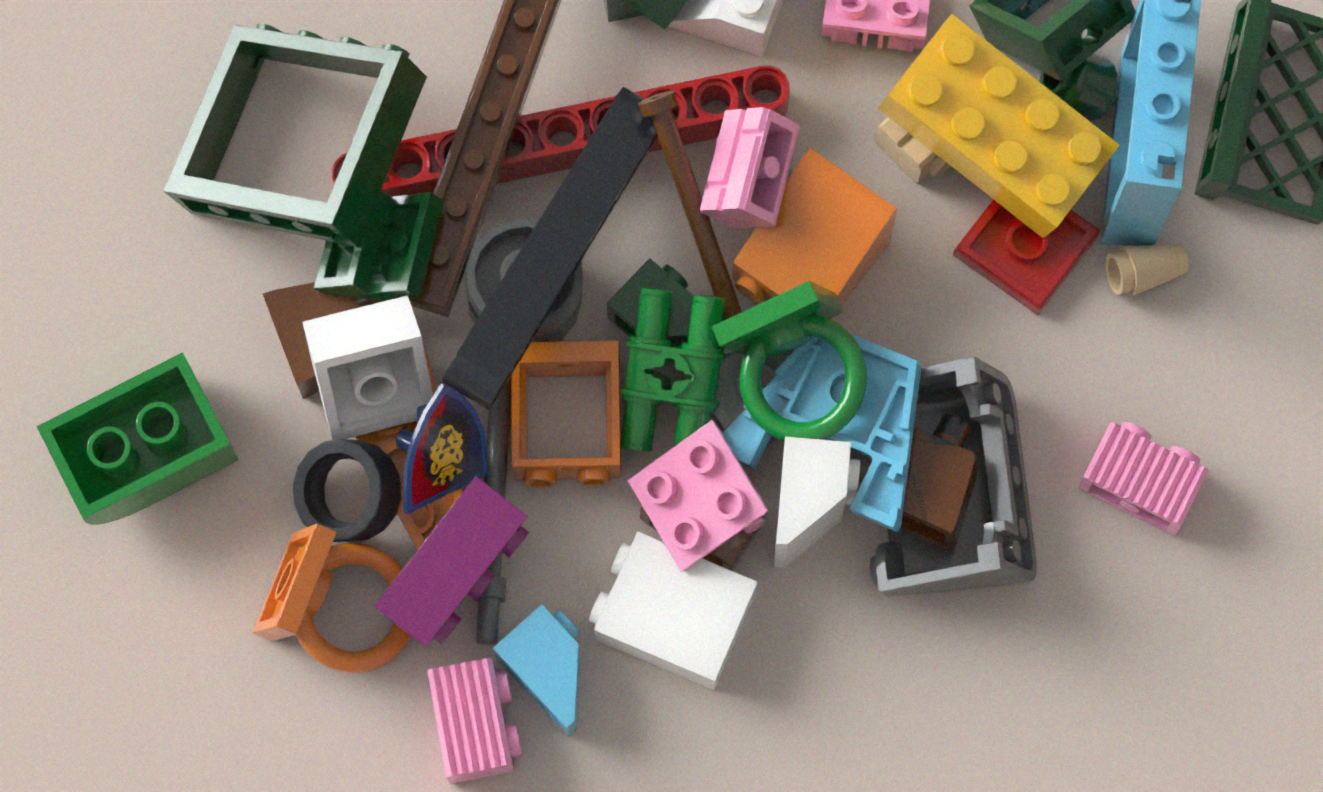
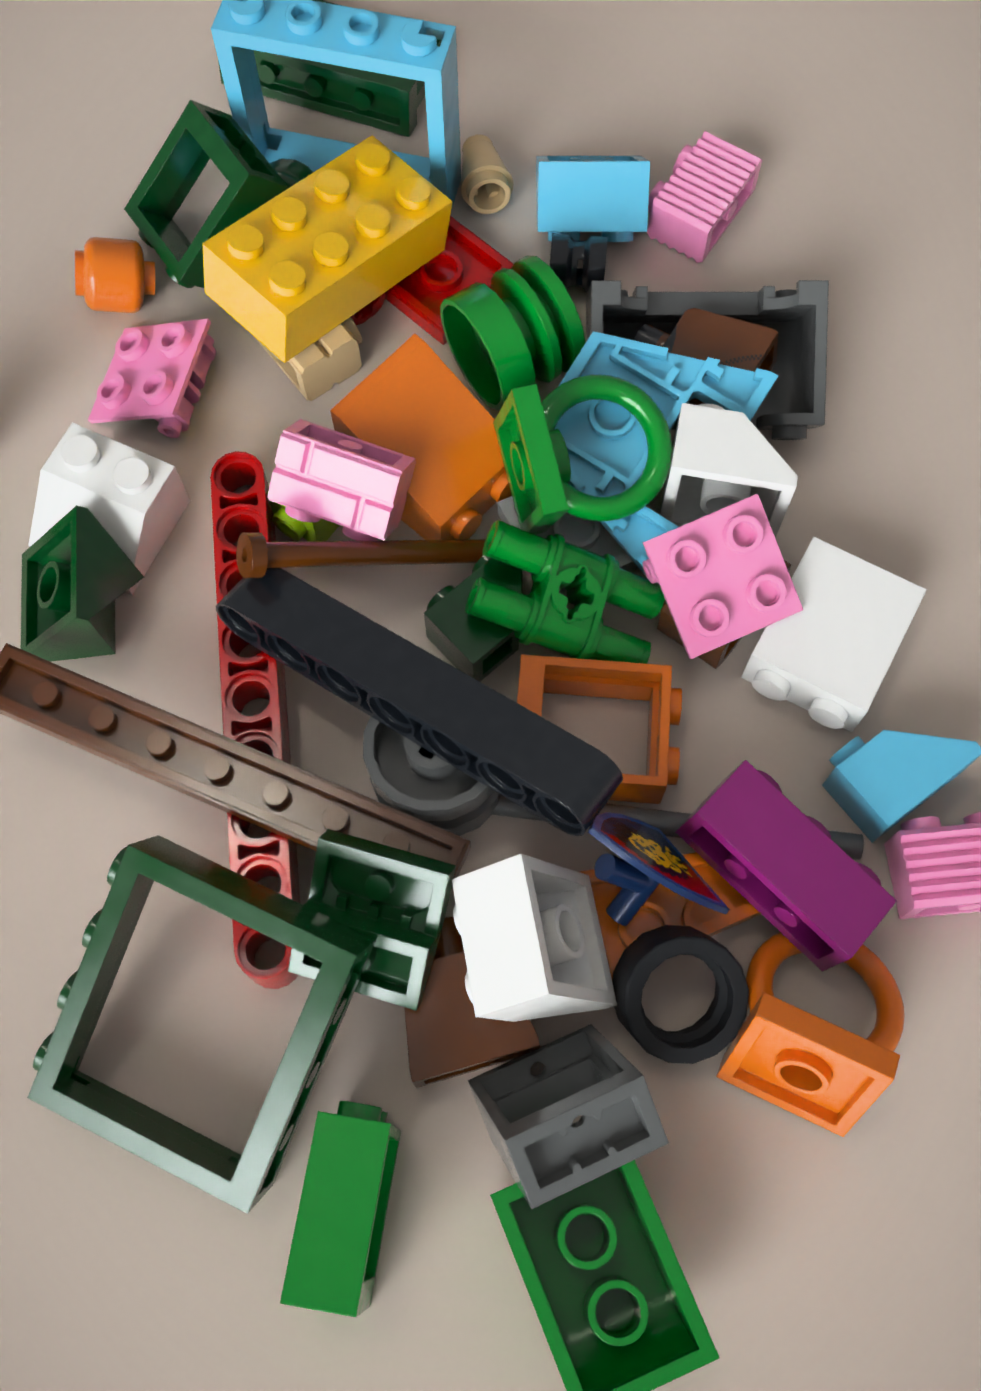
camera: 85 degrees left, 5 degrees down
none -> green window [280,1101,401,1317]
none -> green wheel [440,255,586,411]
none -> dark grey window [468,1024,669,1209]
none -> medium azure slope [536,155,650,242]
none -> black wheel [550,233,608,293]

